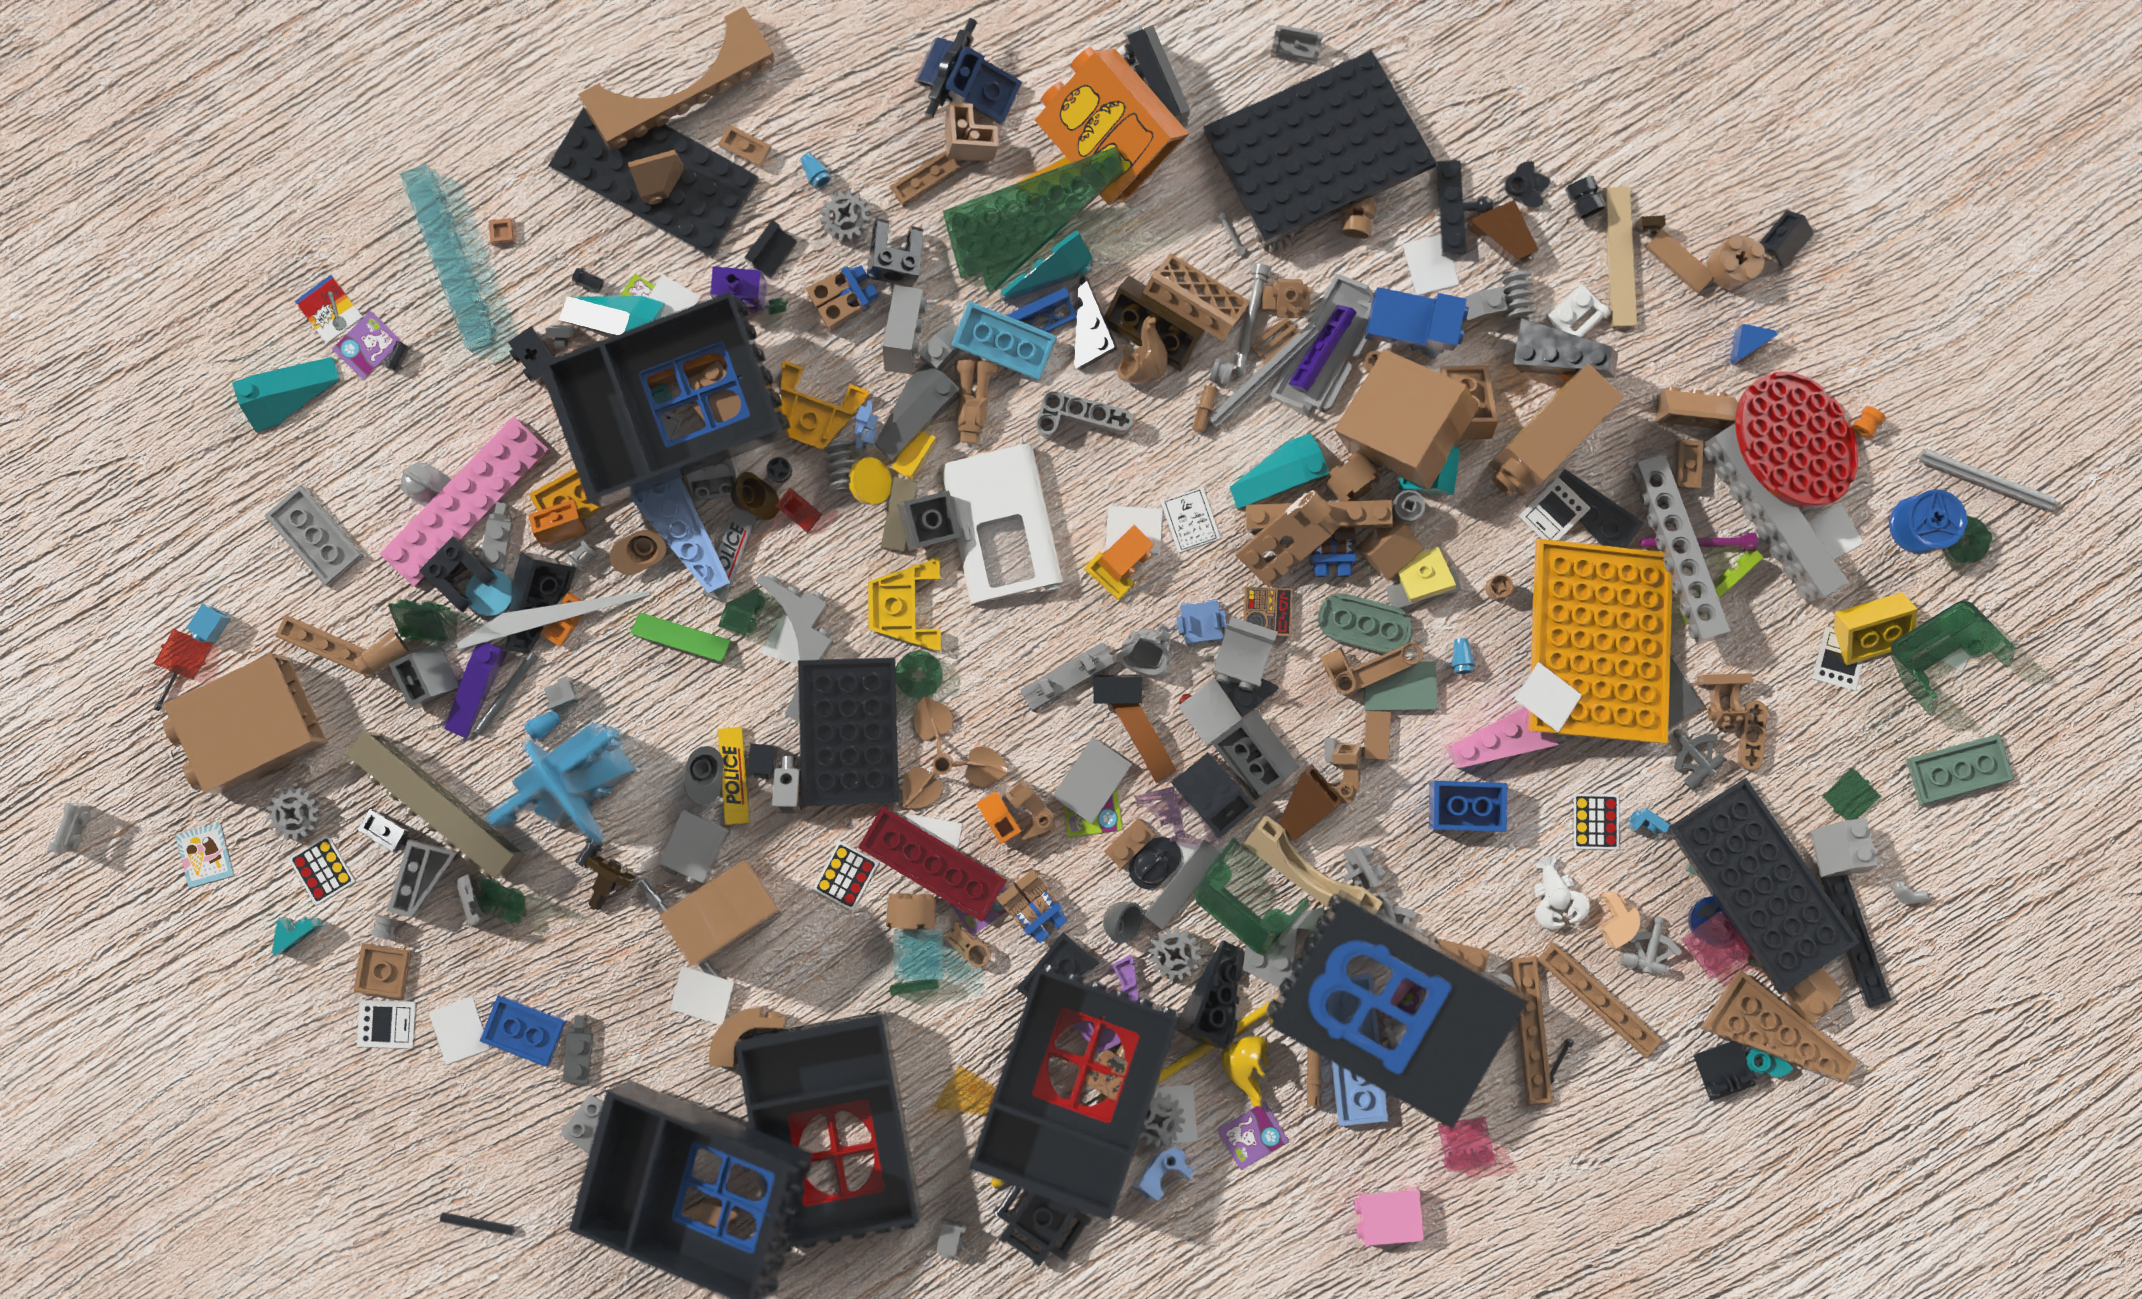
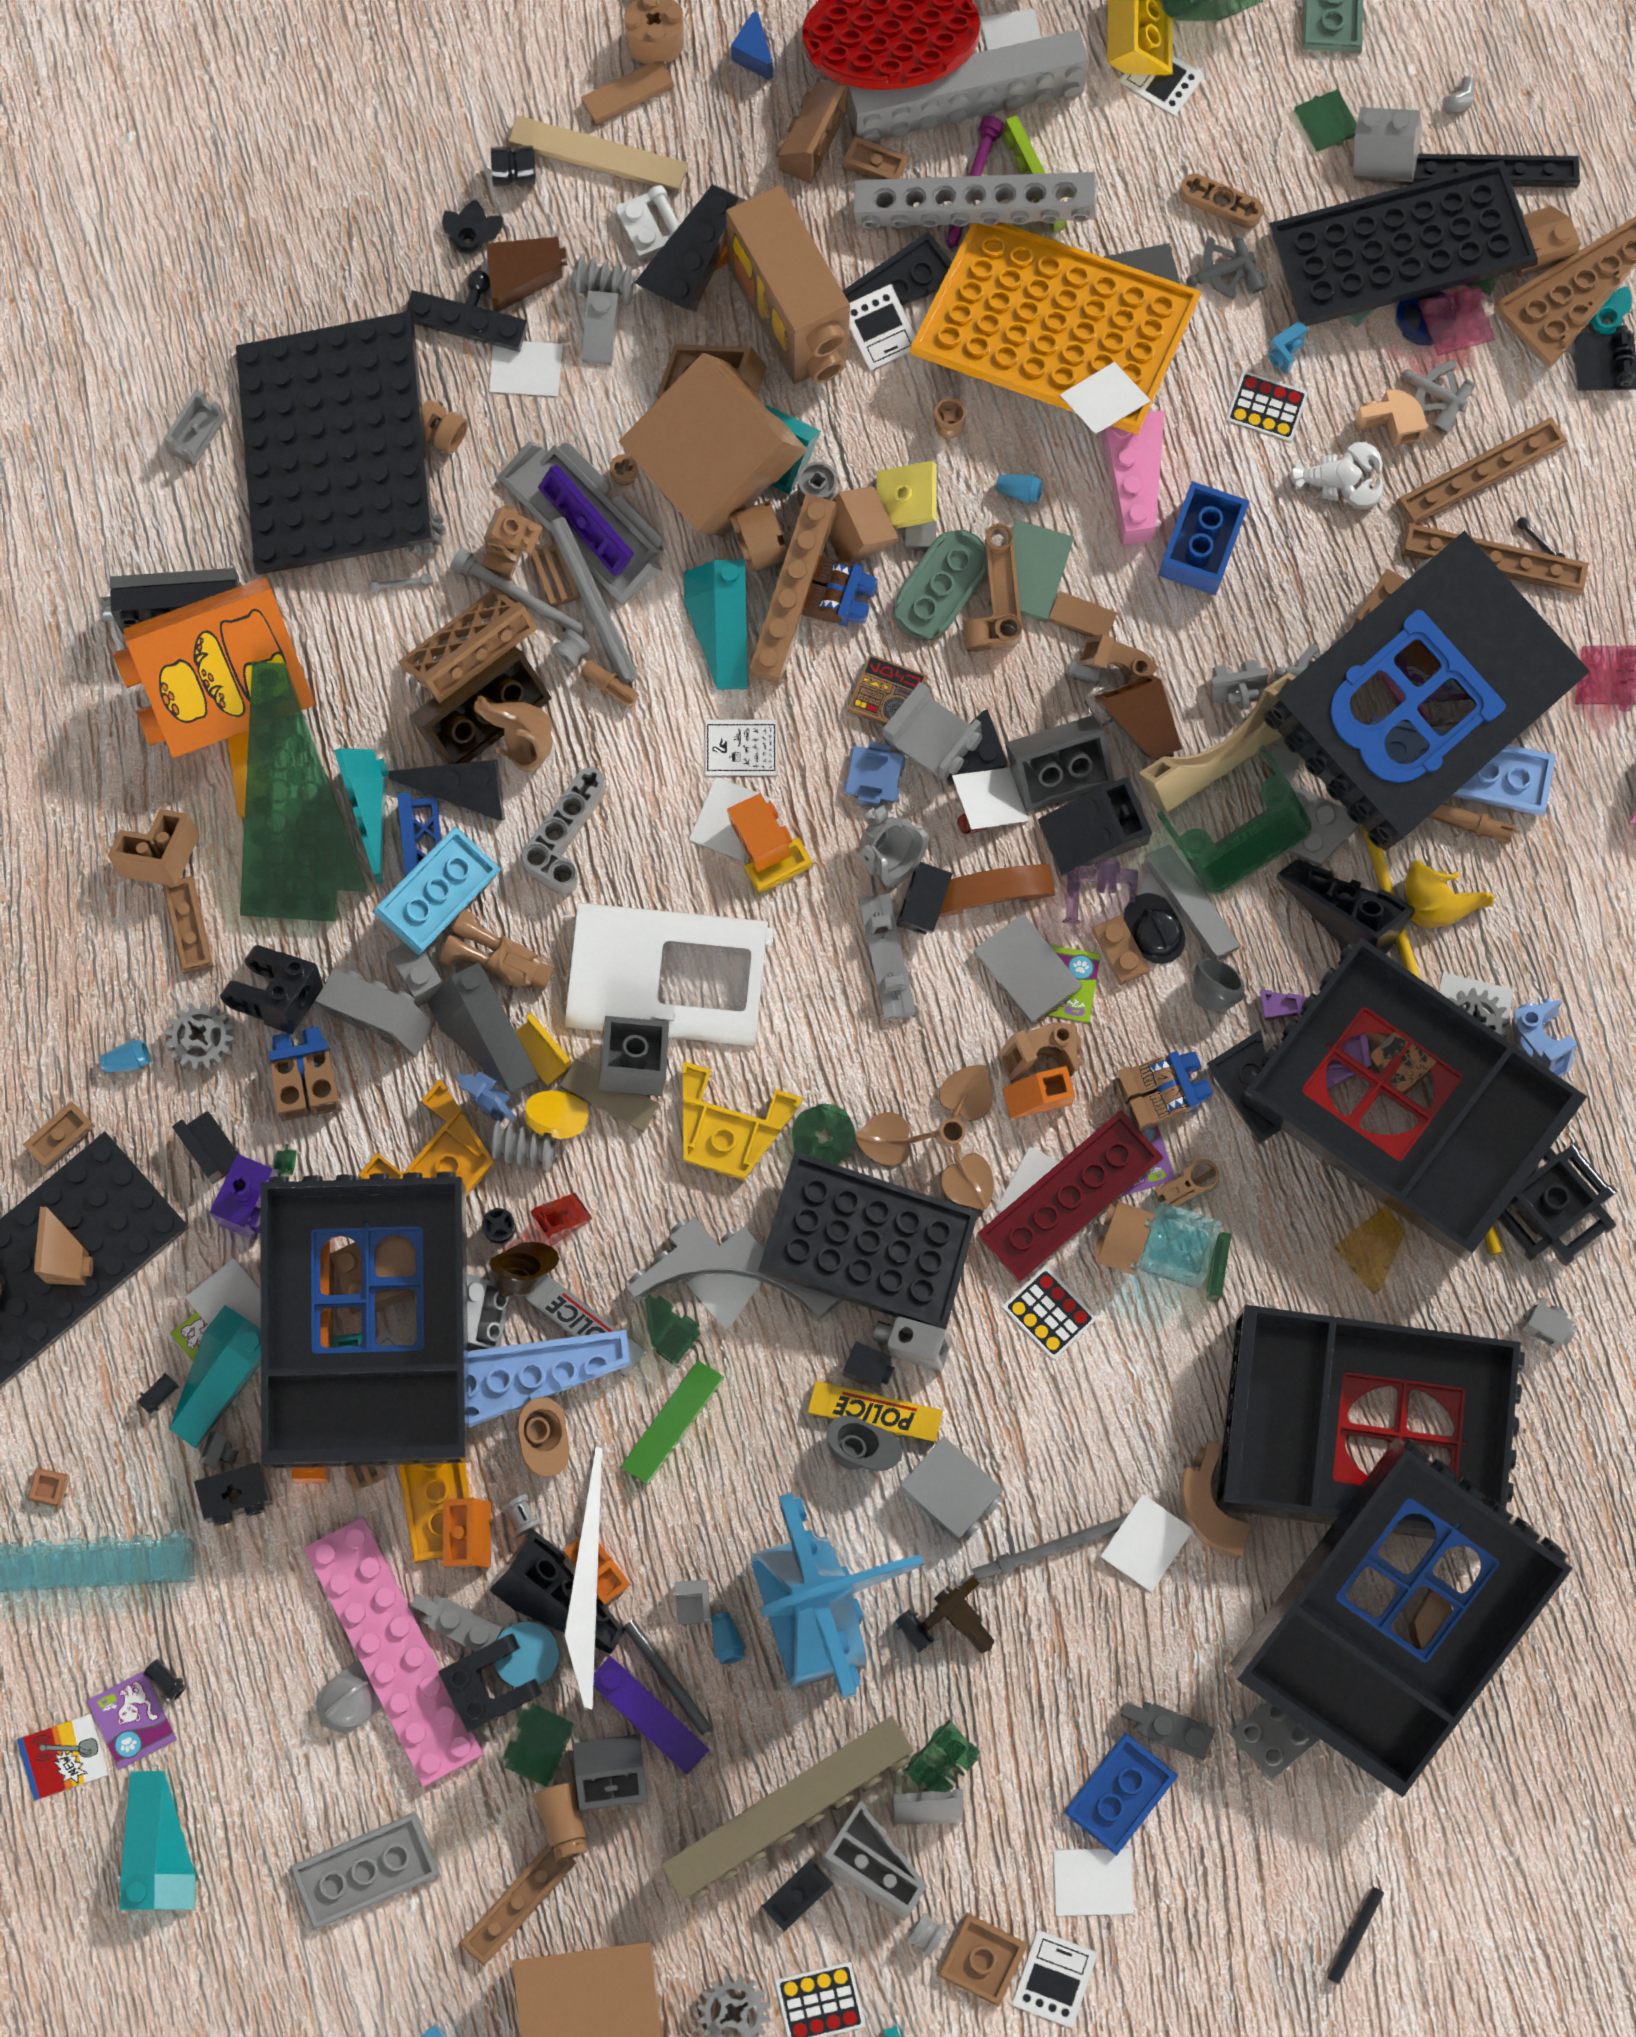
camera: 70 degrees left, 10 degrees down
medium nougat tile [658,859,780,967] -> none
dark blue piece [914,18,1023,125] -> none
light grey gear [1148,927,1201,981] -> none
sticker [1217,1101,1289,1170] -> none
medium nougat hinge [1235,490,1339,588] -> none
blue brick [1365,287,1469,359] -> none
dark brown plate [1635,215,1666,235] -> none
medium nougat tile [1697,673,1753,730] -> none

